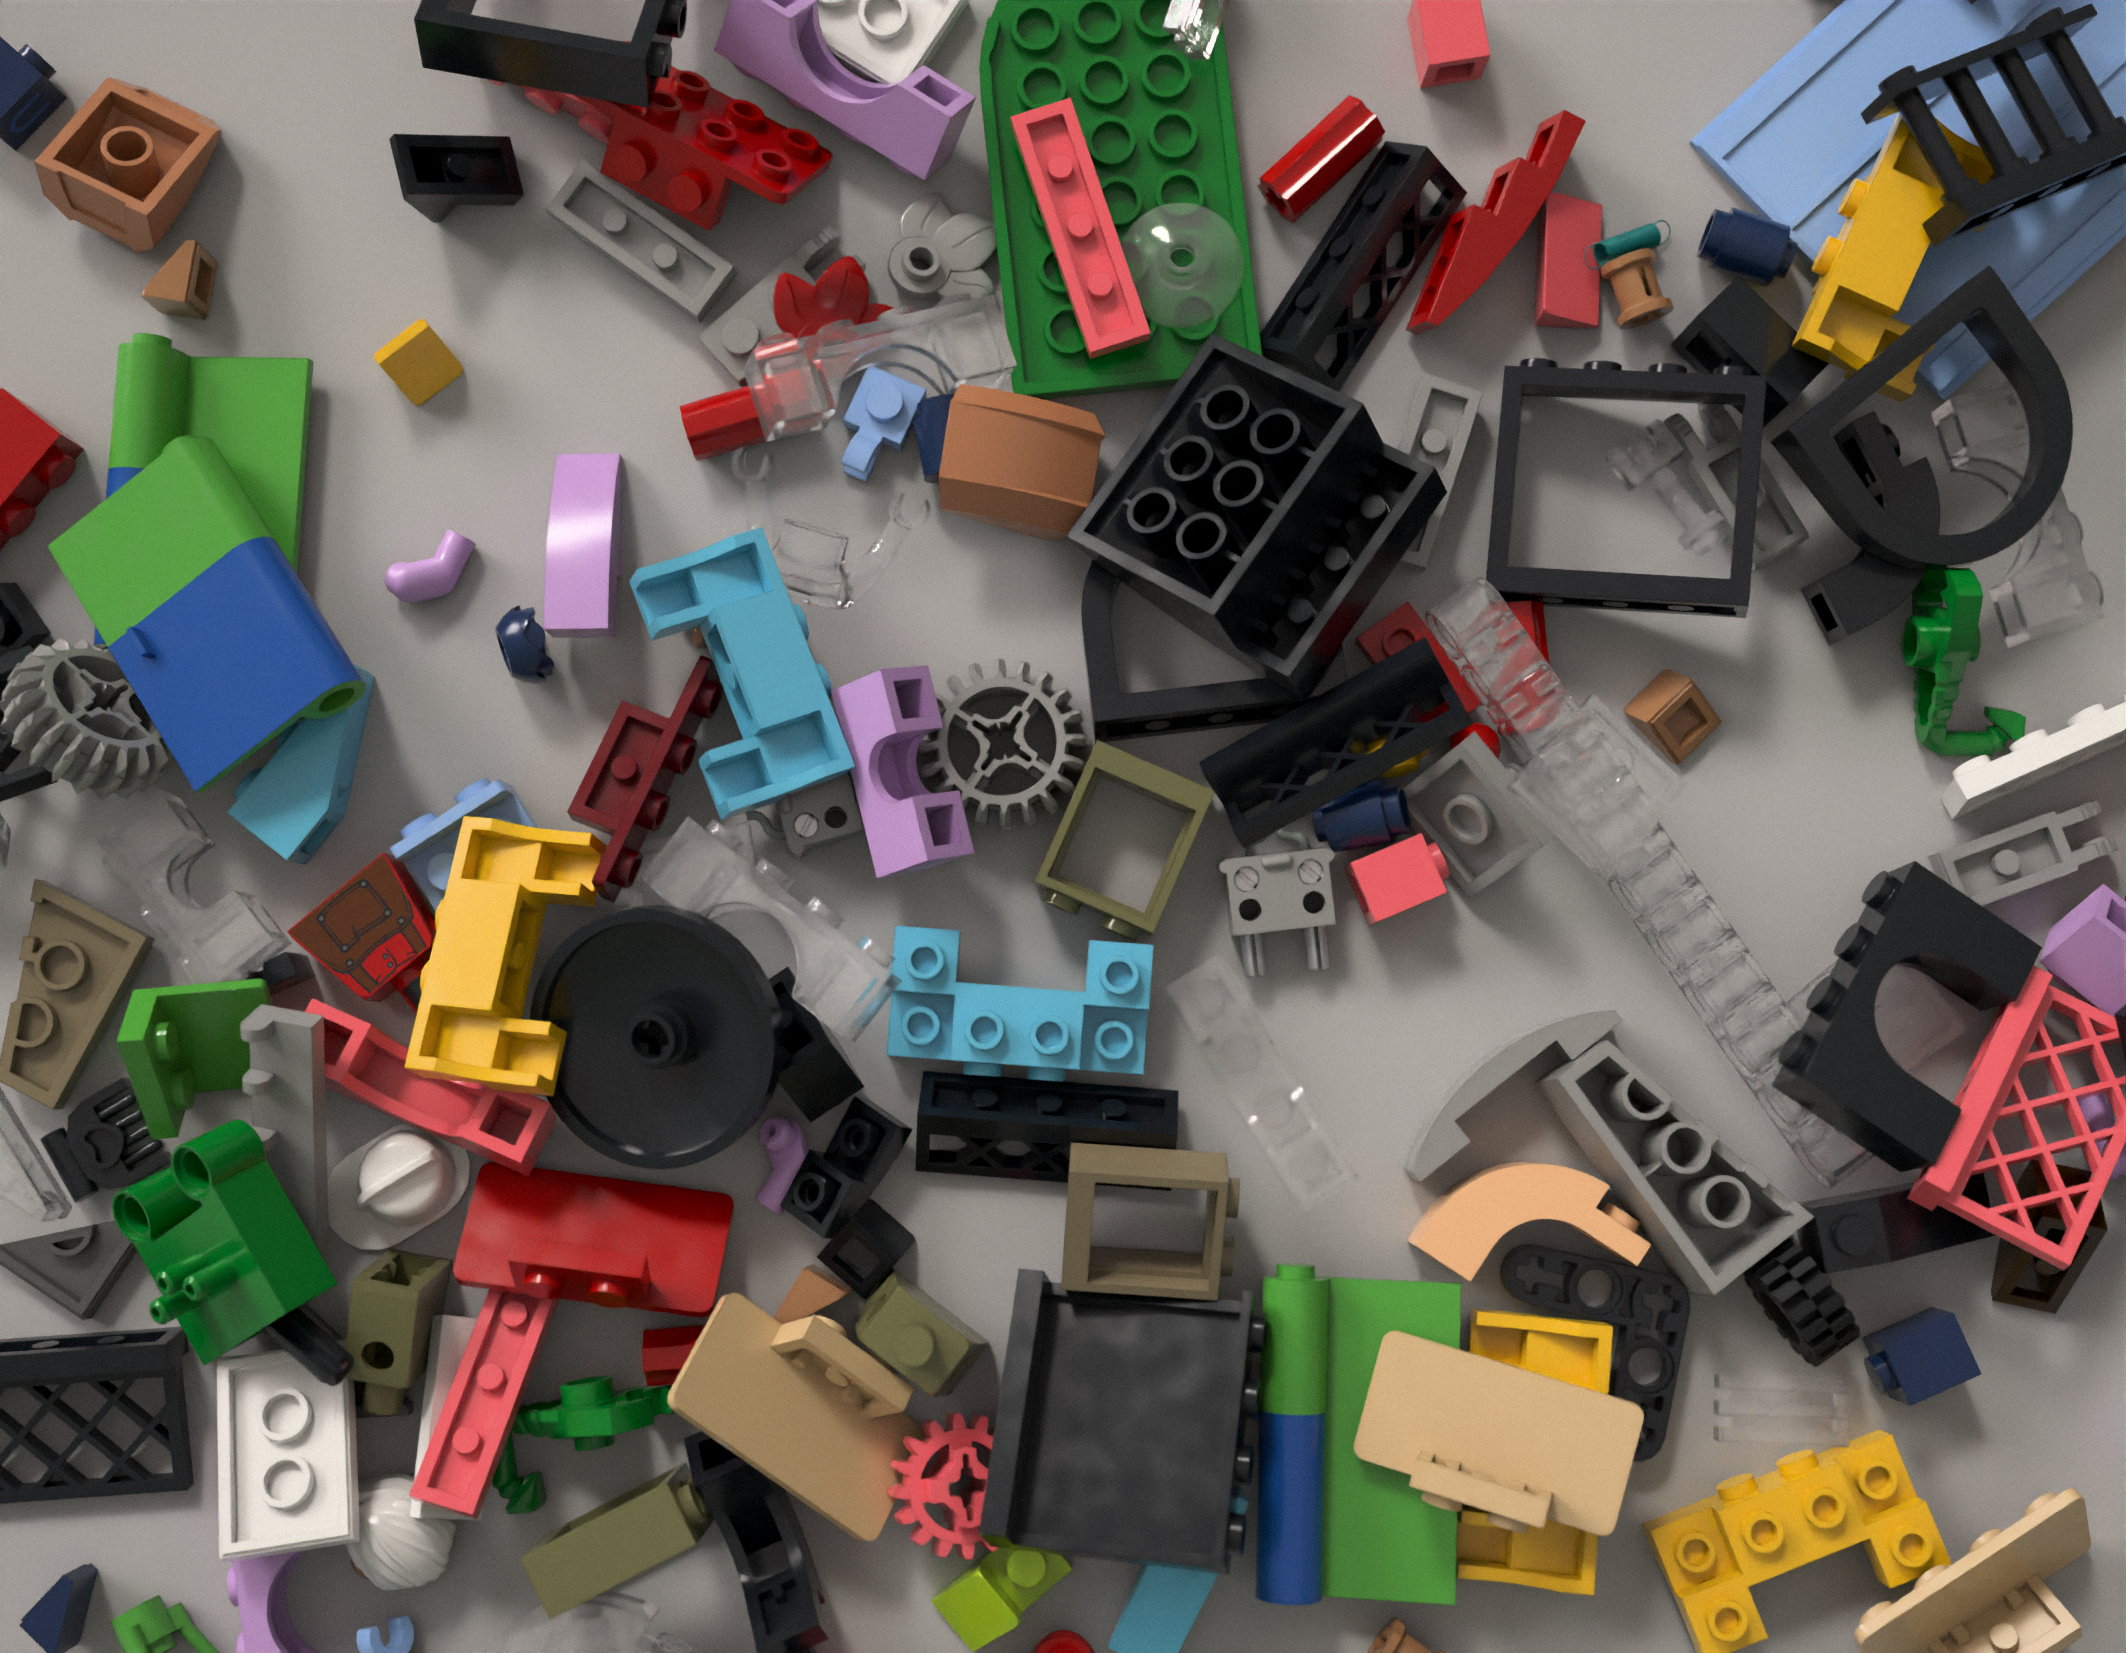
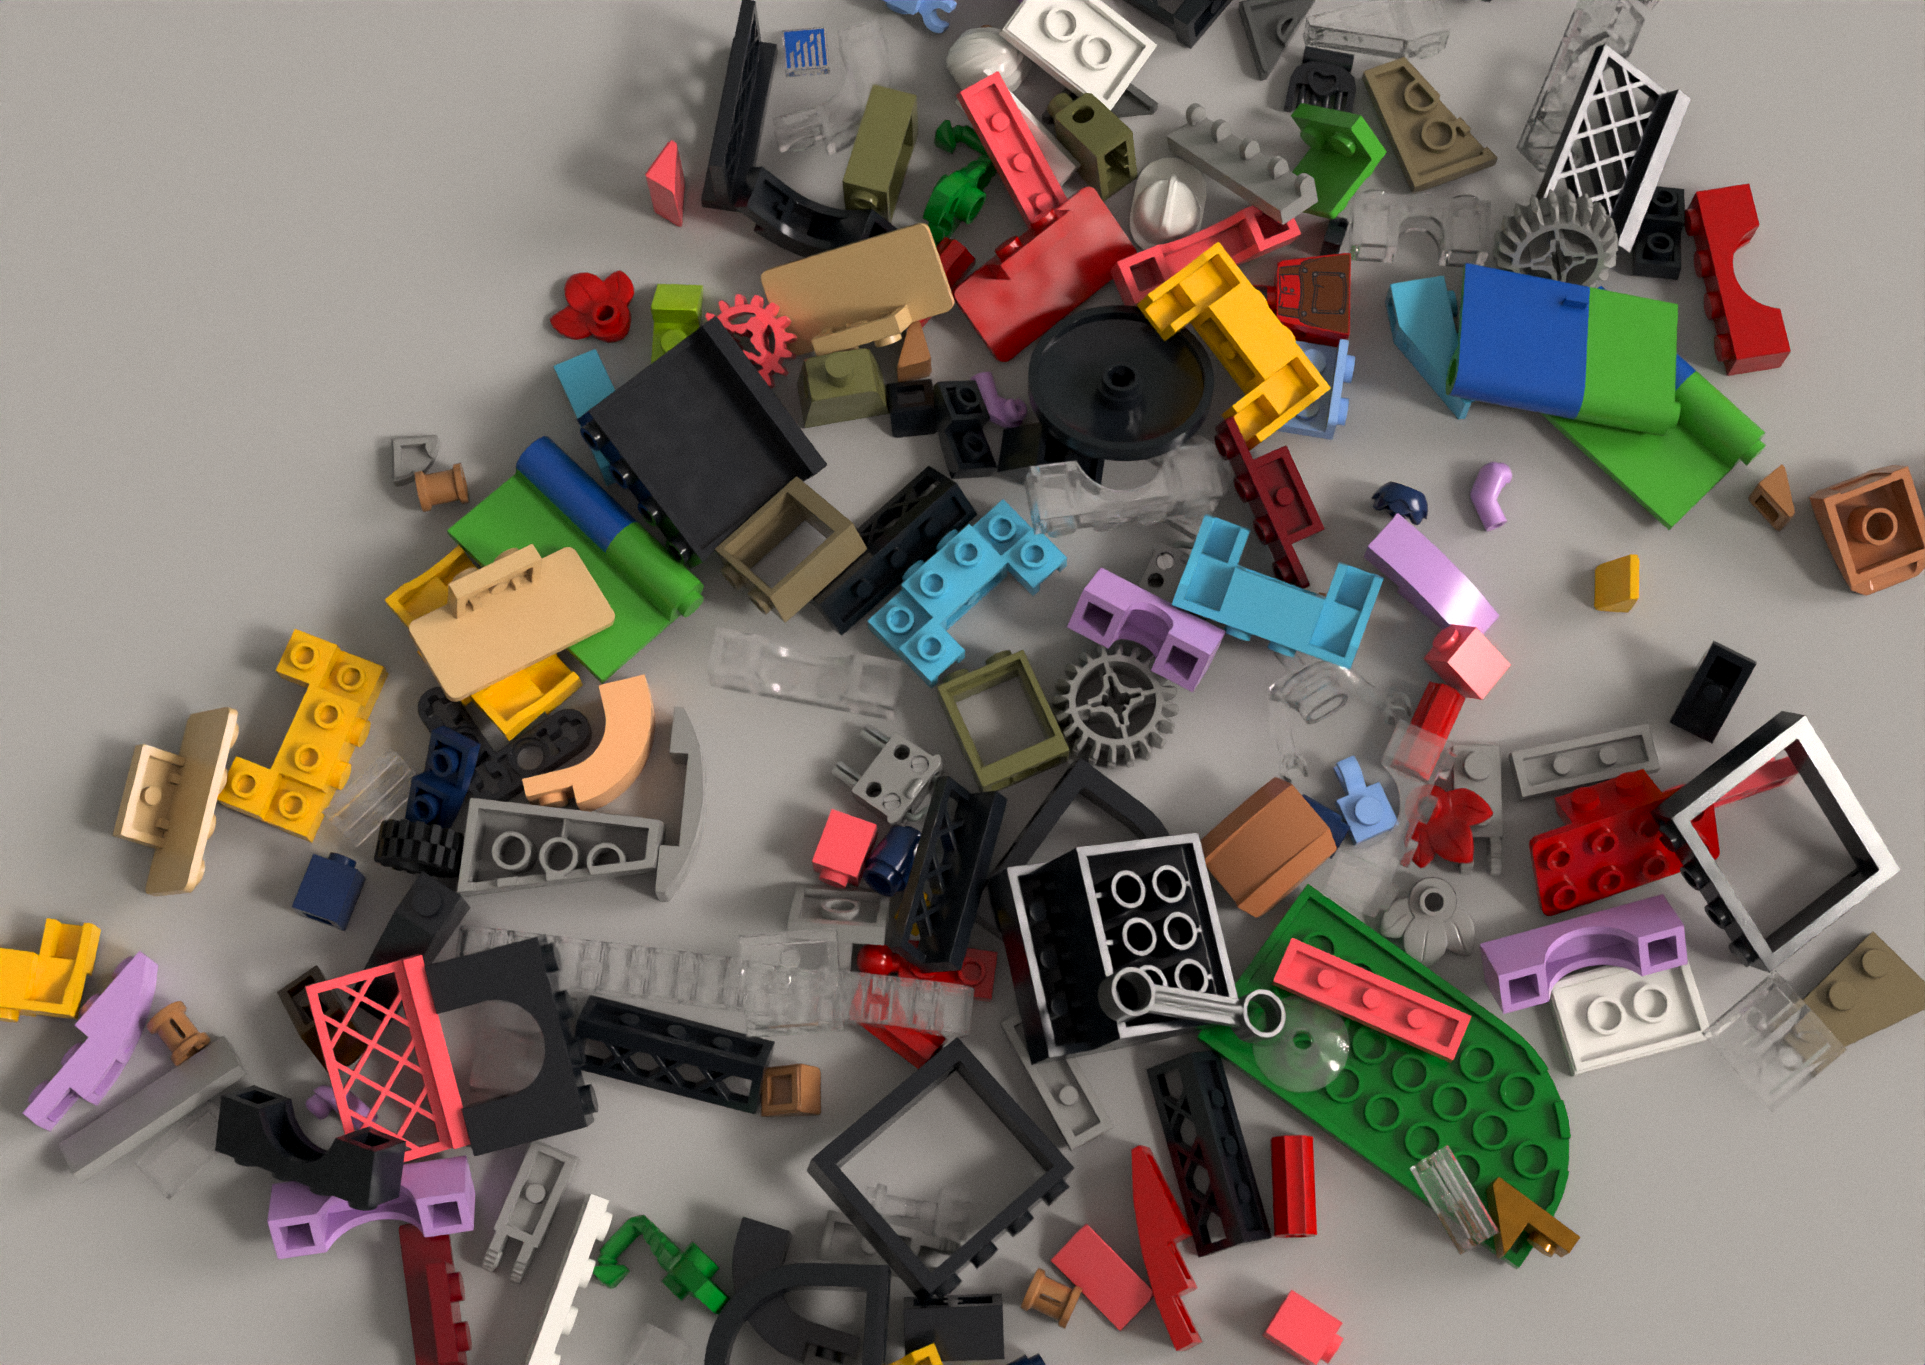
camera: 135 degrees right, 10 degrees down
green piece [111,1119,354,1386] -> none
teal piece [1584,220,1671,270] -> none
none -> dark blue slope [405,726,481,829]
none -> black fence [574,995,775,1114]
none -> piece [1098,967,1286,1043]
none -> brick [1423,624,1511,700]

